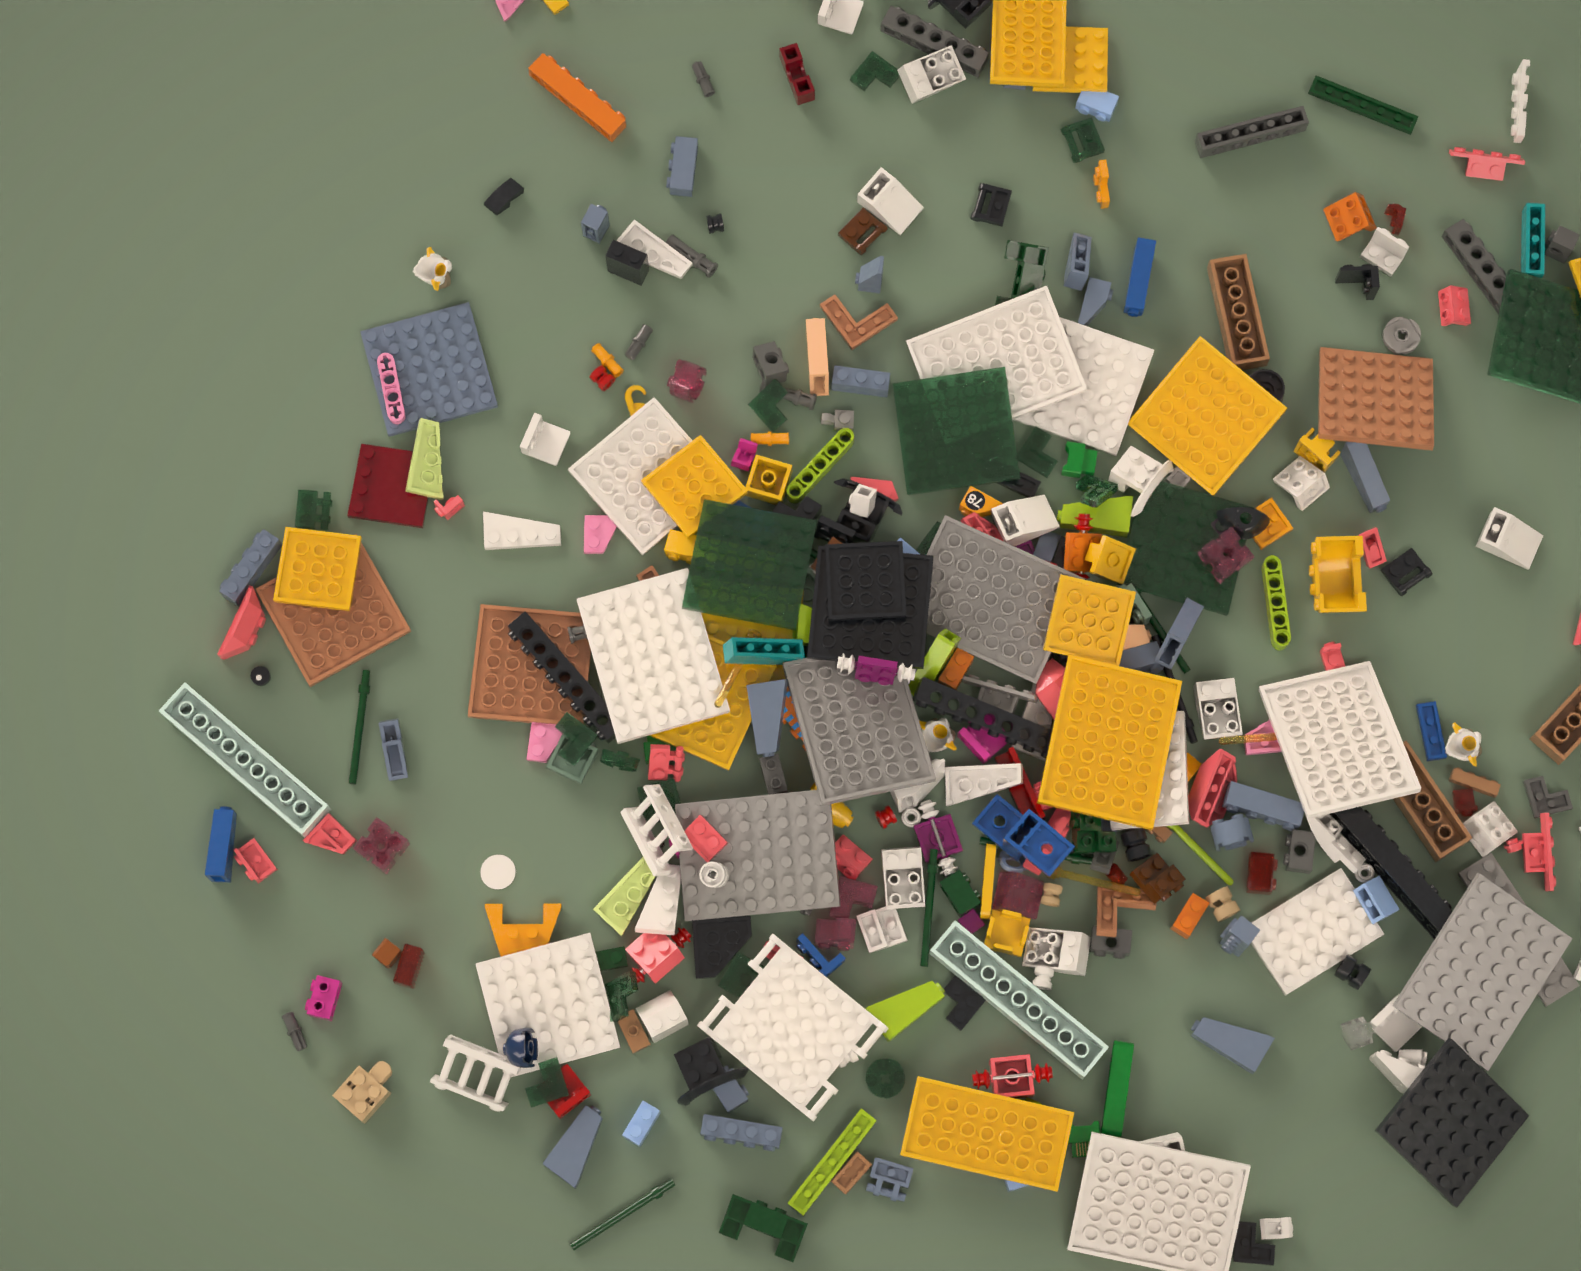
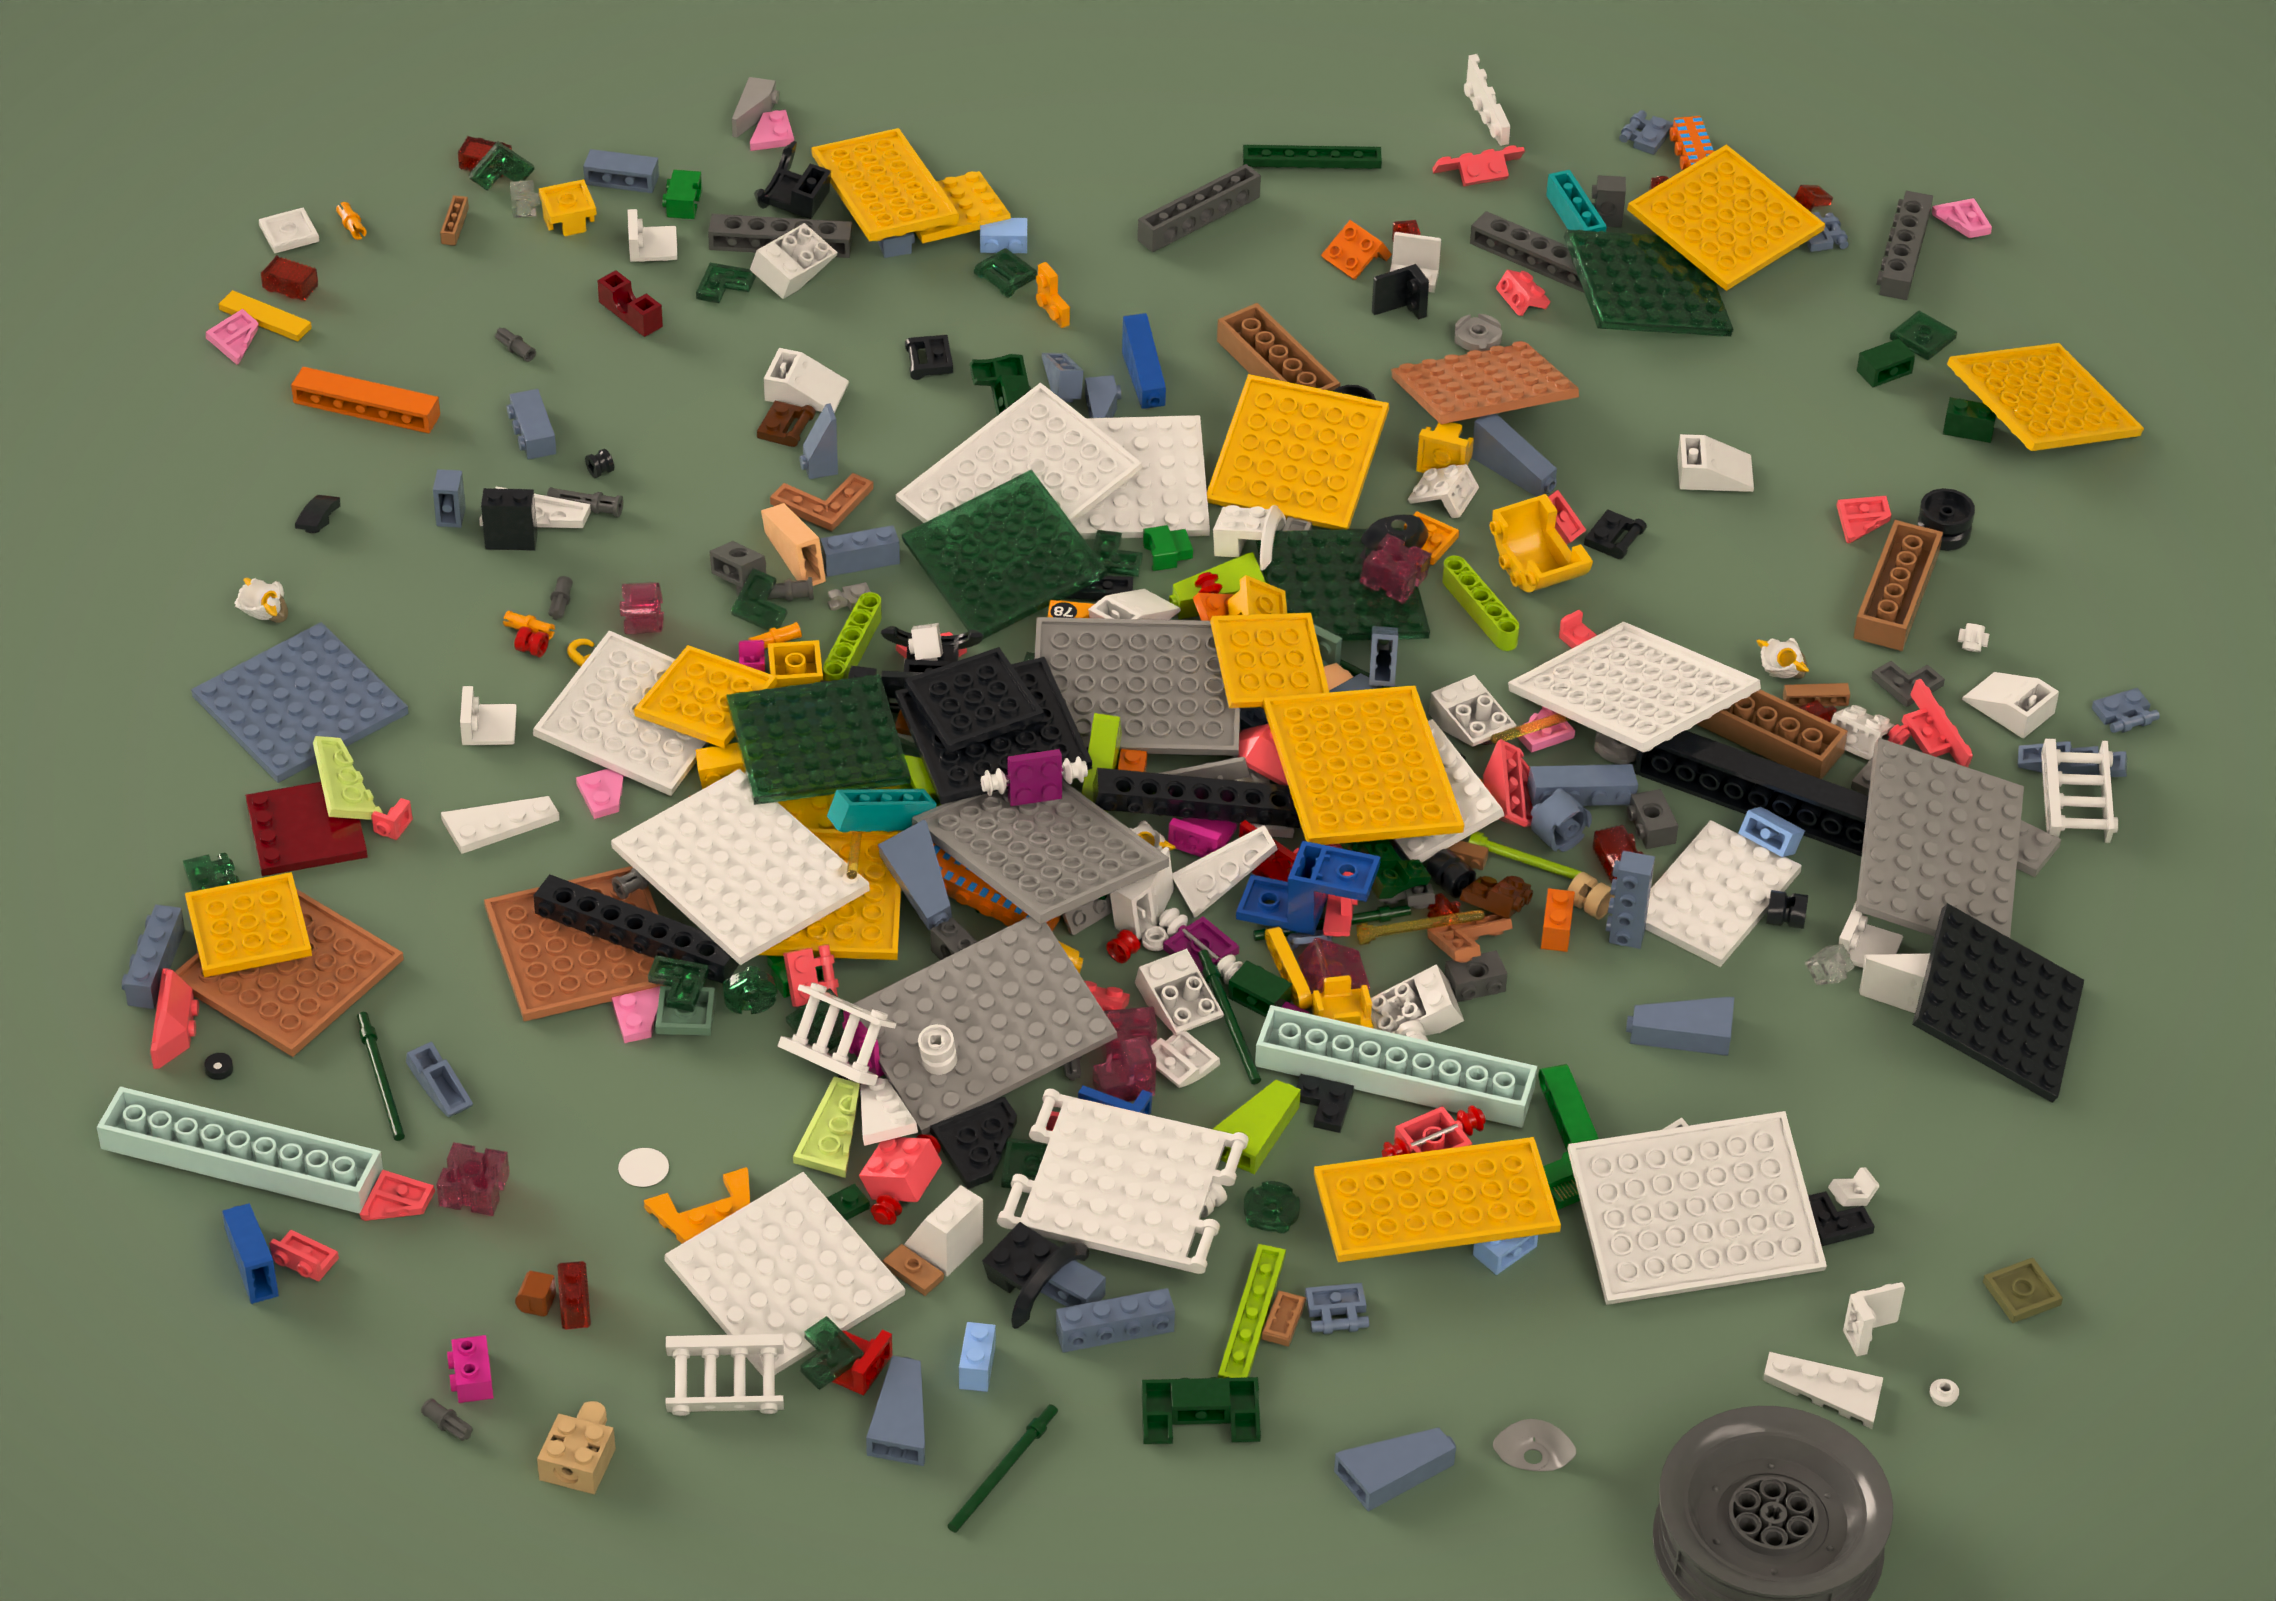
camera: 25 degrees left, 30 degrees down
bright pink beam [377,353,405,424] -> none
dark blue cylinder [503,1028,538,1068] -> none
clear green plate [605,971,638,1022] -> none
coral plate [684,815,728,862] -> none
tan wheel [1040,883,1063,907] -> none
clear green plate [1076,474,1118,508] -> none
white slope [1307,814,1366,873] -> none
white plate [1355,863,1375,883] -> none
blue tile [1416,701,1447,761] -> none

